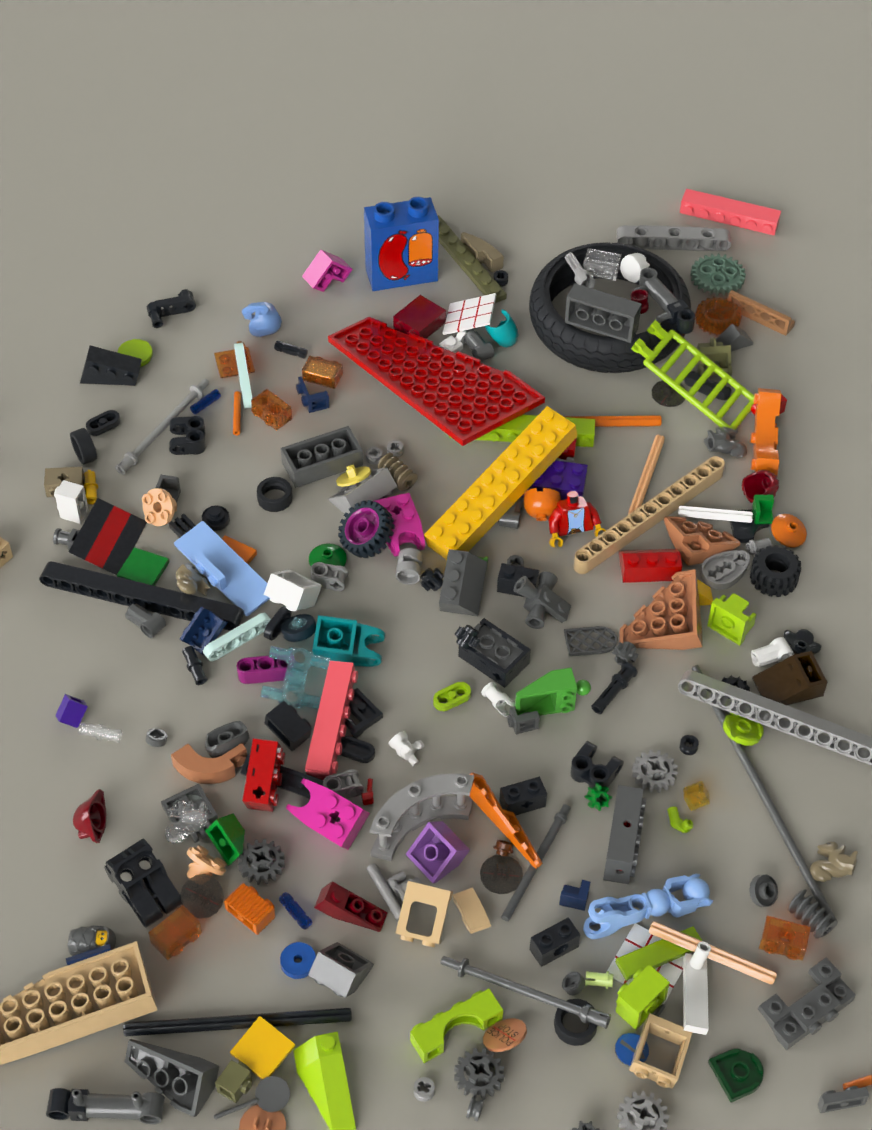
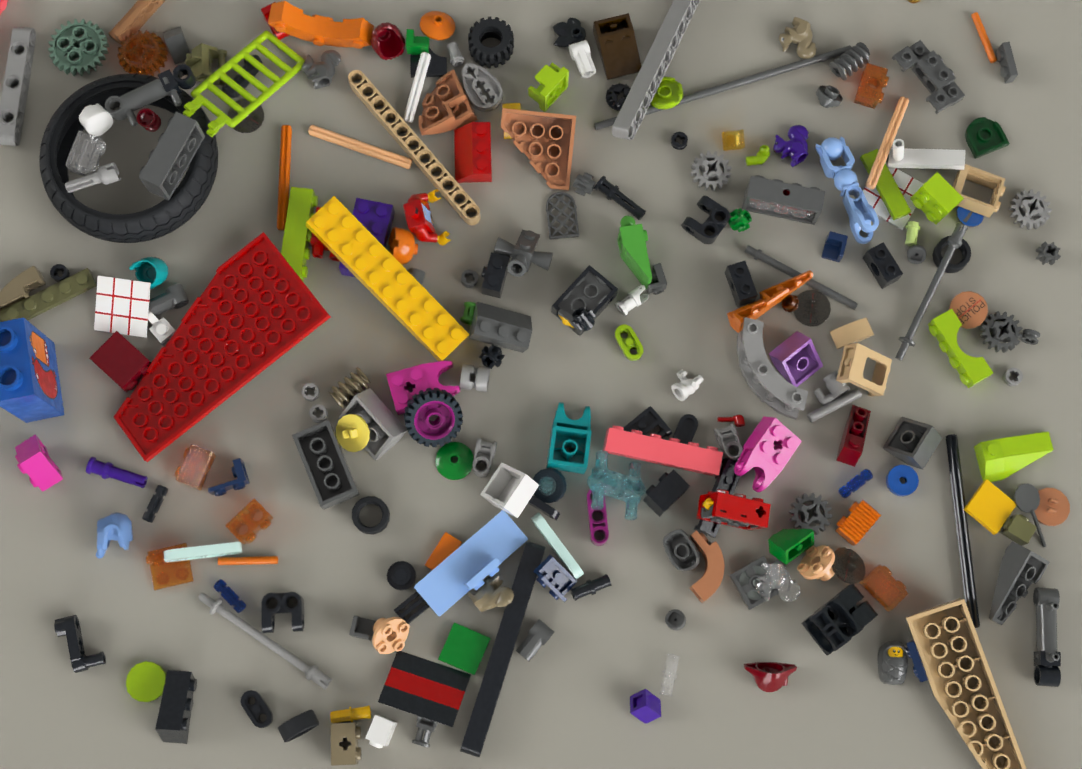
camera: 90 degrees left, 25 degrees up
none -> dark purple pin [86,457,148,488]
none -> dark purple animal [773,125,809,167]

